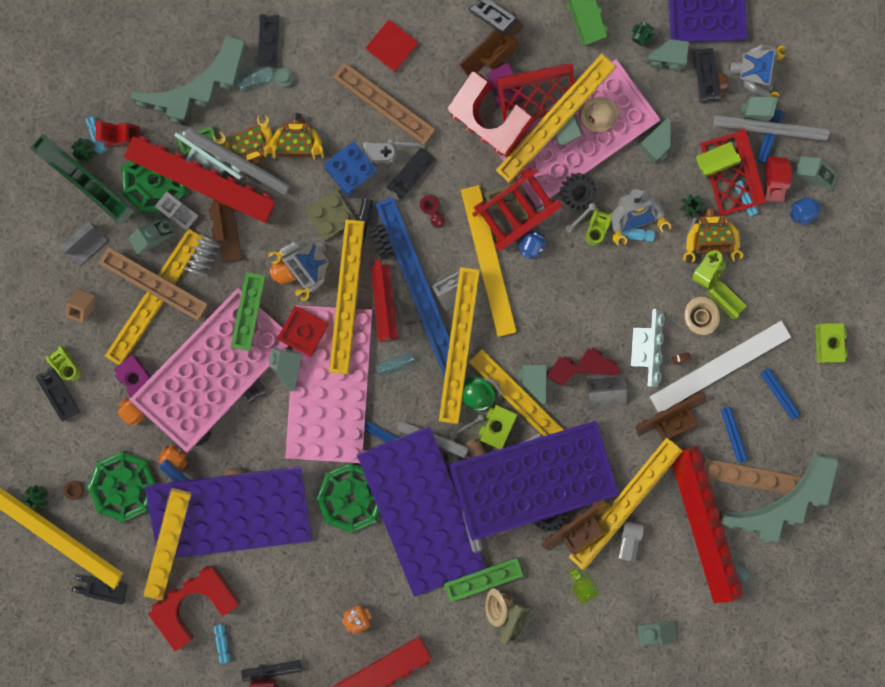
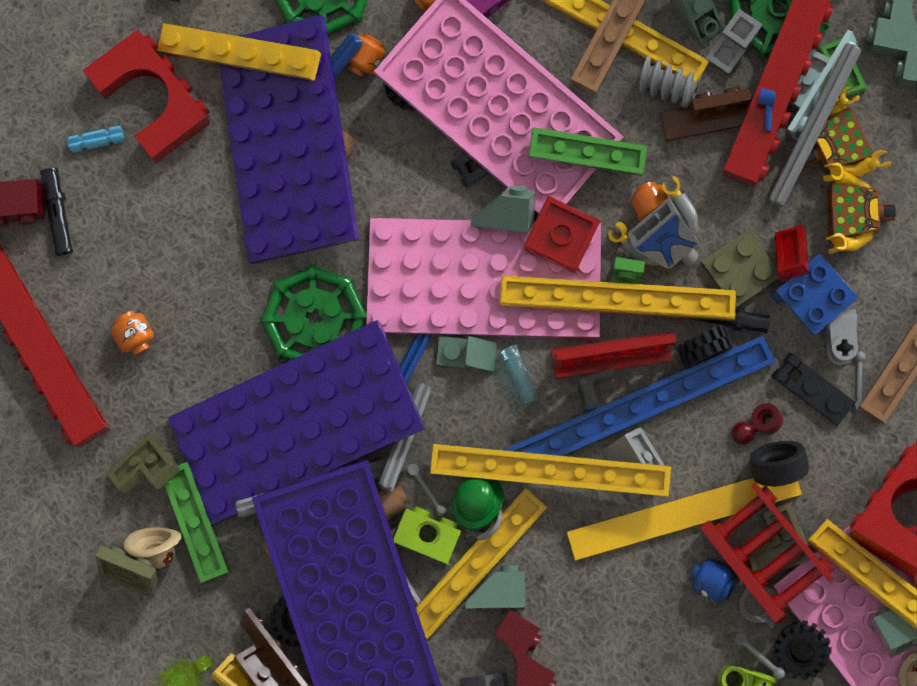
camera: 95 degrees right, 5 degrees down
none -> olive plate [107,433,180,495]
none -> sand green slope [436,336,497,372]
none -> bright green bracket [611,257,645,284]
none -> black tyre [749,441,809,487]
none -> blue hand [757,88,776,131]
none -> red tile [775,225,809,281]

